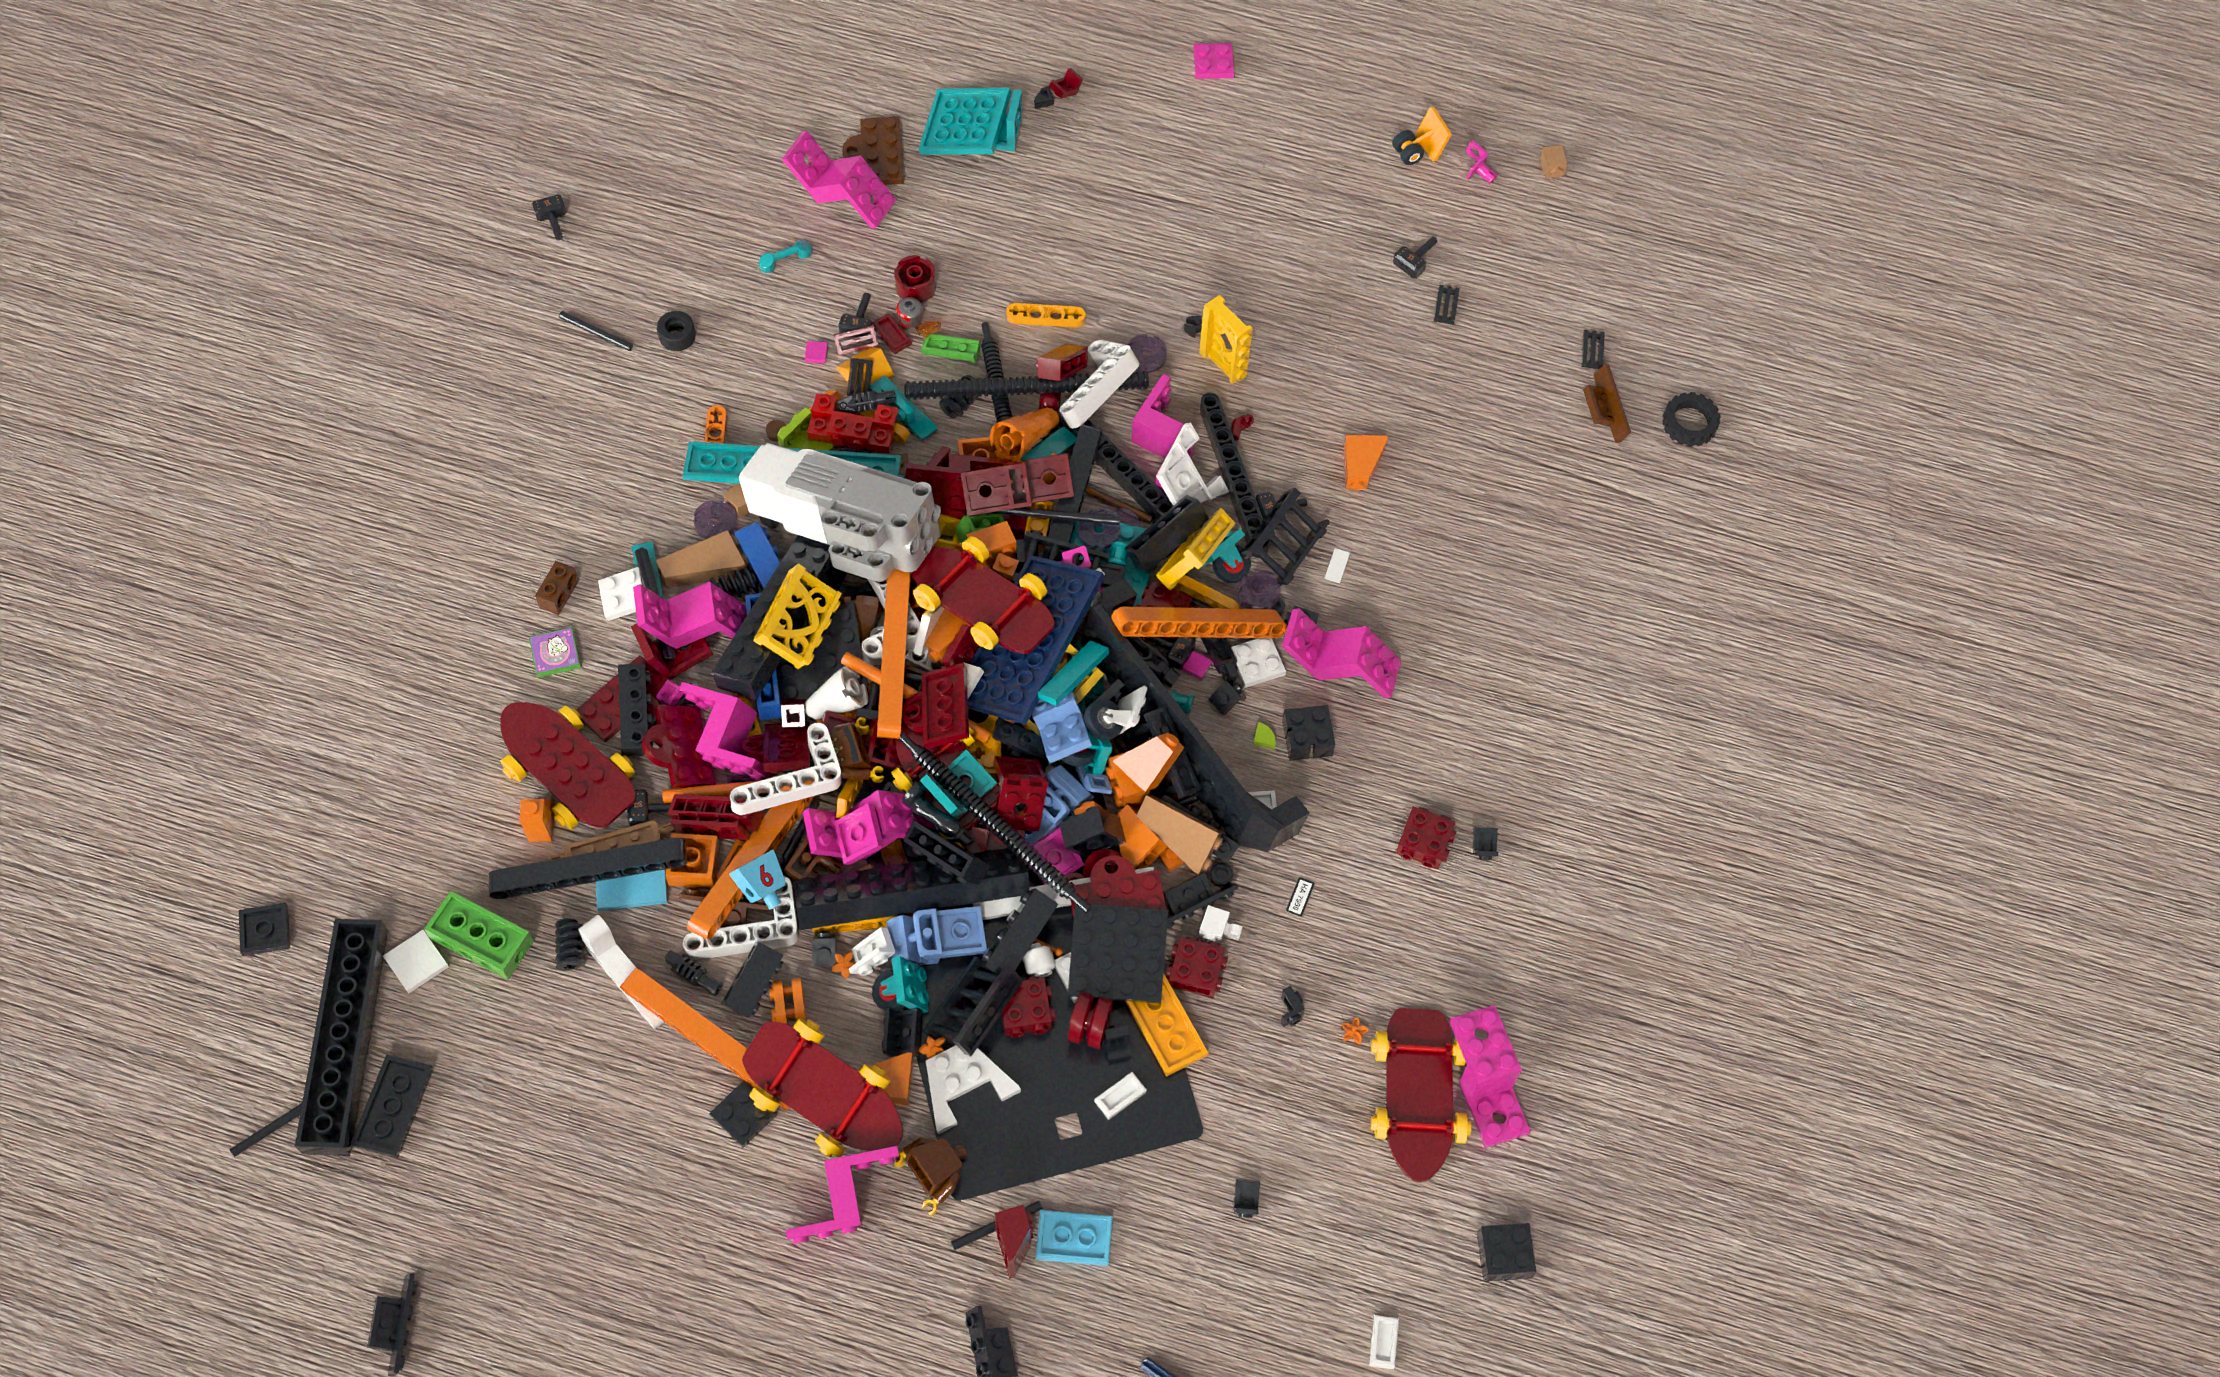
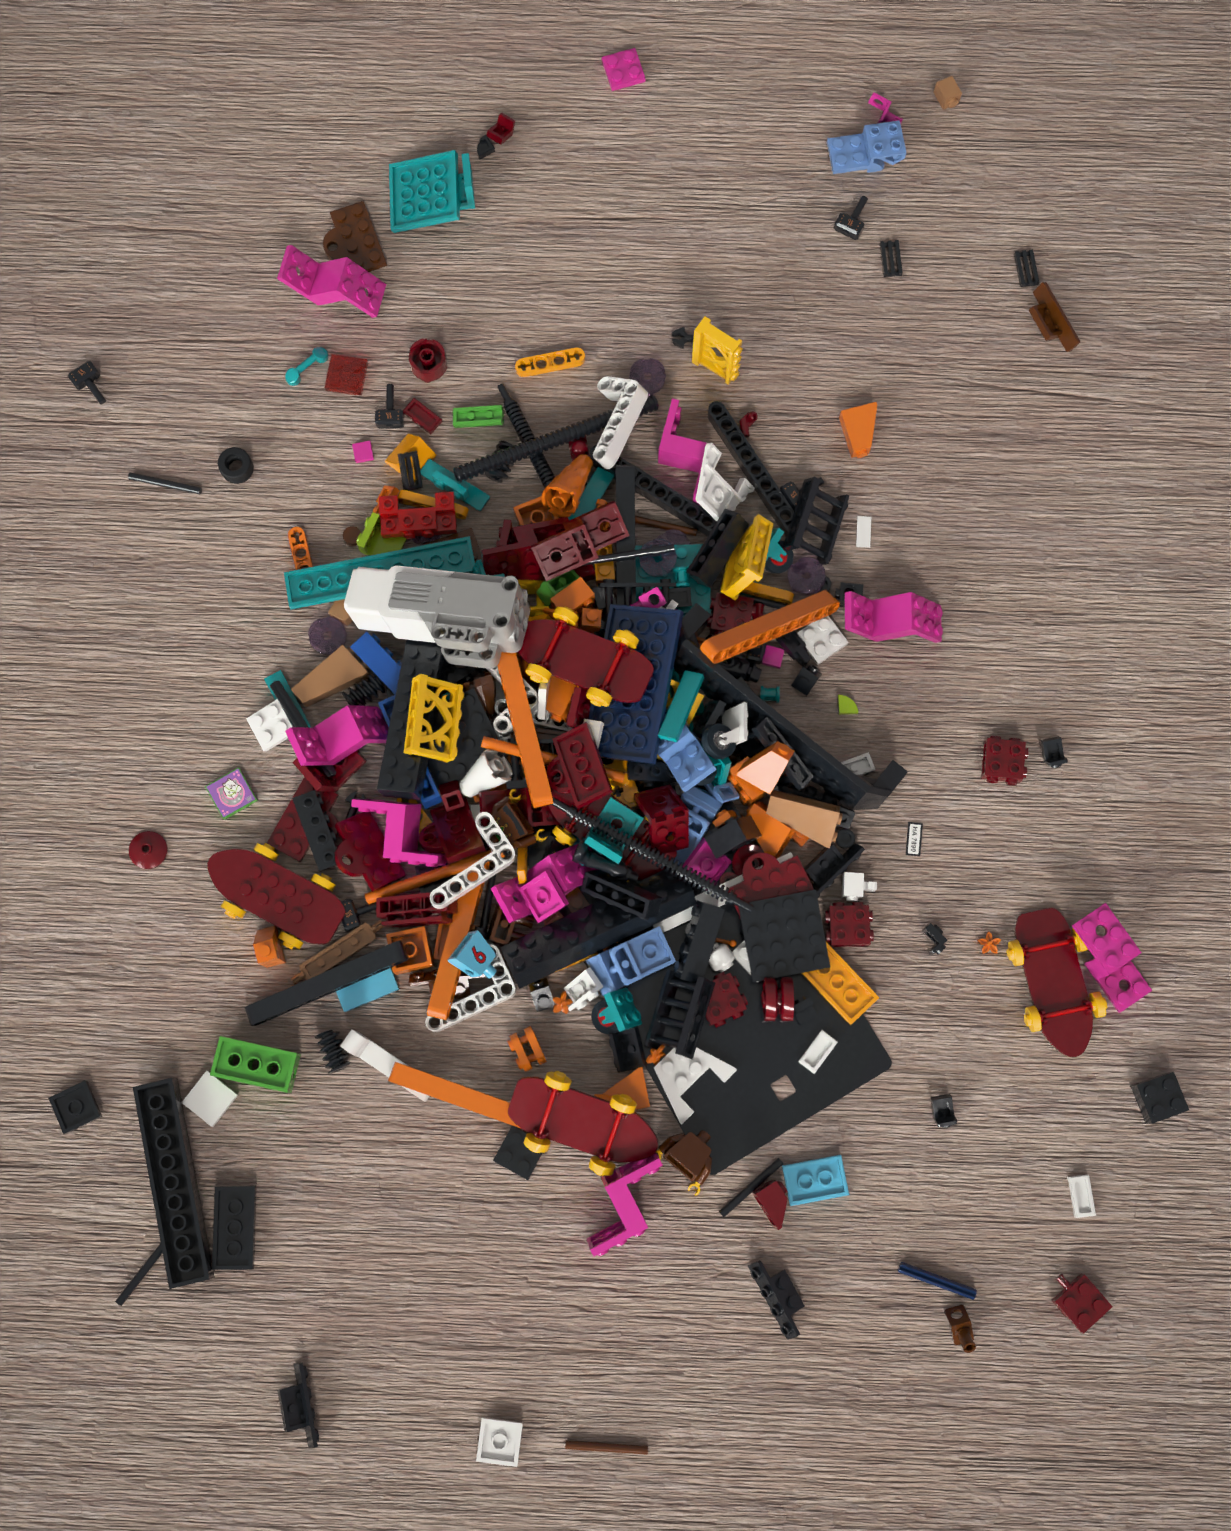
camera: 10 degrees left, 15 degrees up
reddish brown brick [535,561,579,615] -> none
dark pink tile [656,679,684,705] -> none
black hinge [665,950,723,996] -> none
black brick [721,942,783,1018] -> none
tile [833,325,879,355] -> none
black hinge [837,390,897,412] -> none
flat silver head [896,297,923,328] -> none
clear orange piece [915,321,941,338] -> none
dark red slope [971,823,989,852] -> none
brick [1036,343,1088,381] -> none
black piece [1282,705,1335,761] -> none
light orange plate [1392,107,1452,165] -> none
black tyre [1662,392,1721,447] -> none
none -> dark red dish [129,831,168,869]
none -> clear red plate [325,354,368,396]
none -> medium blue piece [827,120,906,174]

